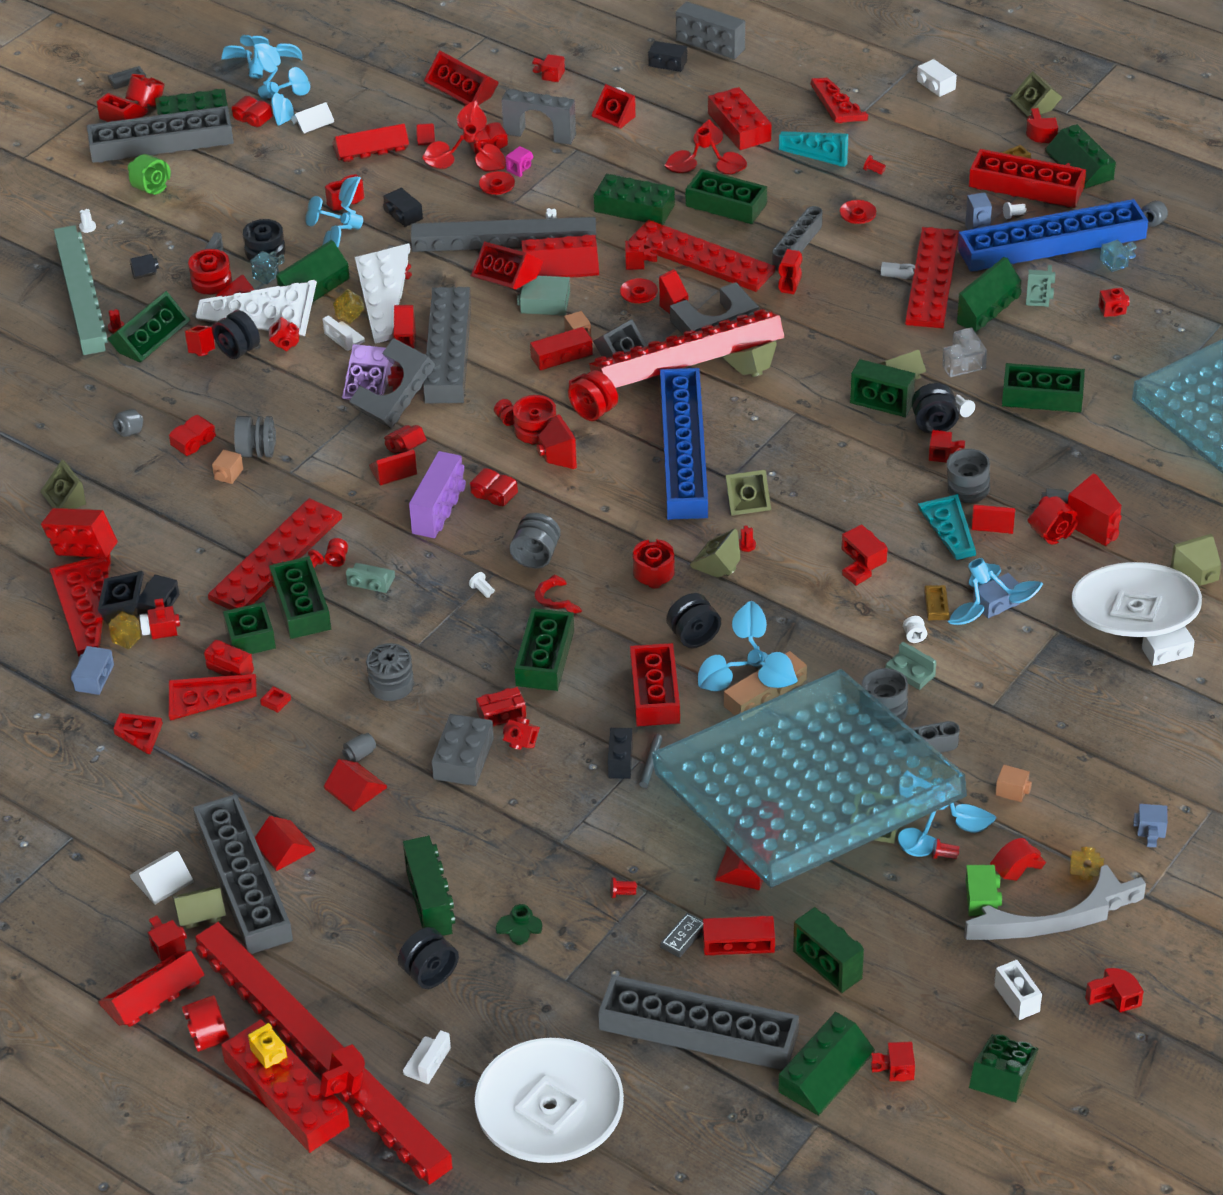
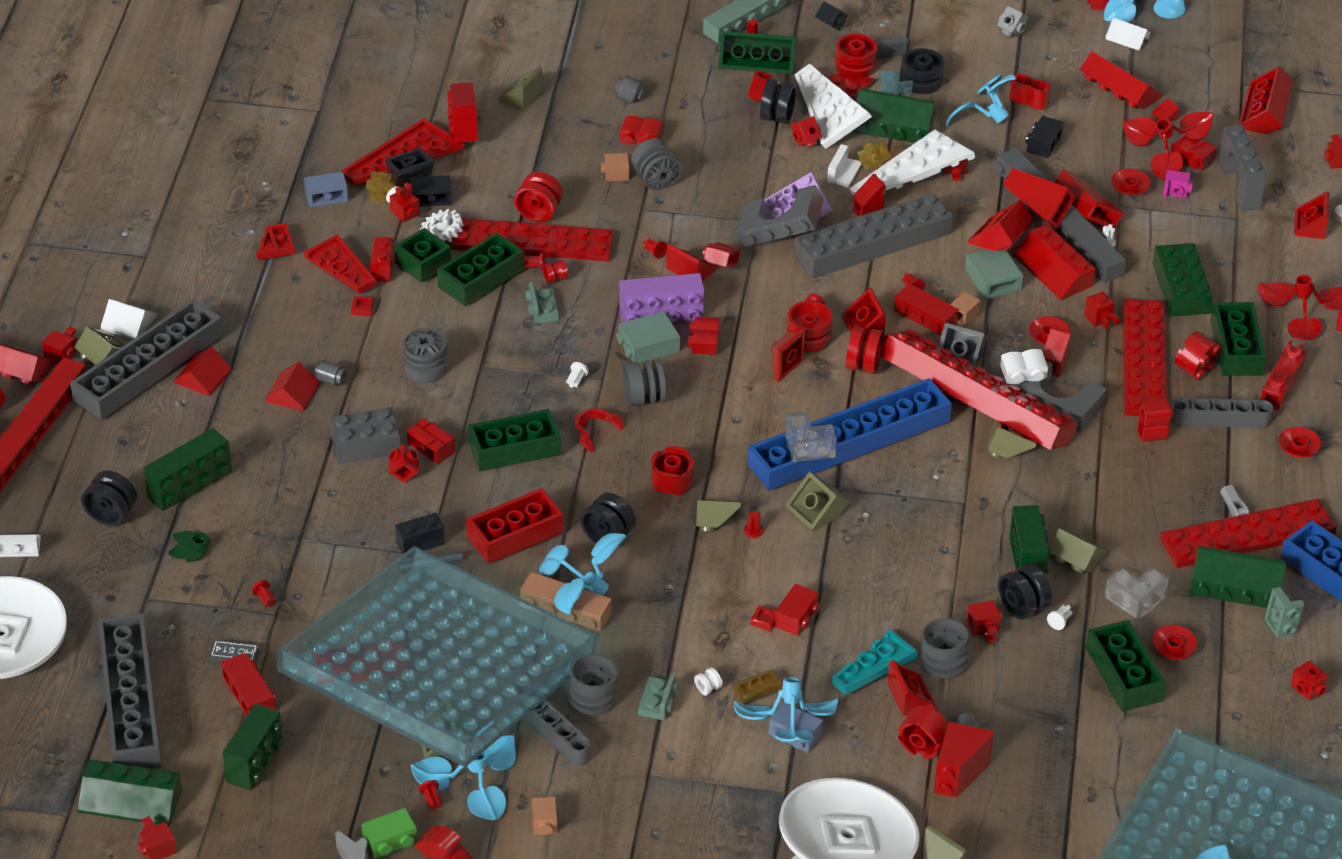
camera: 60 degrees right, 0 degrees up
none -> white gear [420,209,464,242]
none -> red wheel [514,171,564,222]
none -> sand green brick [616,311,680,363]
none -> red piece [643,238,667,259]
none -> clear brick [785,412,837,462]
none -> red slope [842,288,886,337]
none -> red piece [902,273,925,290]
none -> light grey brick [997,6,1029,37]
none -> white brick [1000,349,1048,384]
none -> red slope [1003,168,1076,230]
none -> red slope [1054,169,1124,228]
none -> red dish [1152,625,1197,660]
none -> red brick [1174,331,1222,381]
none -> red brick [1260,340,1307,411]

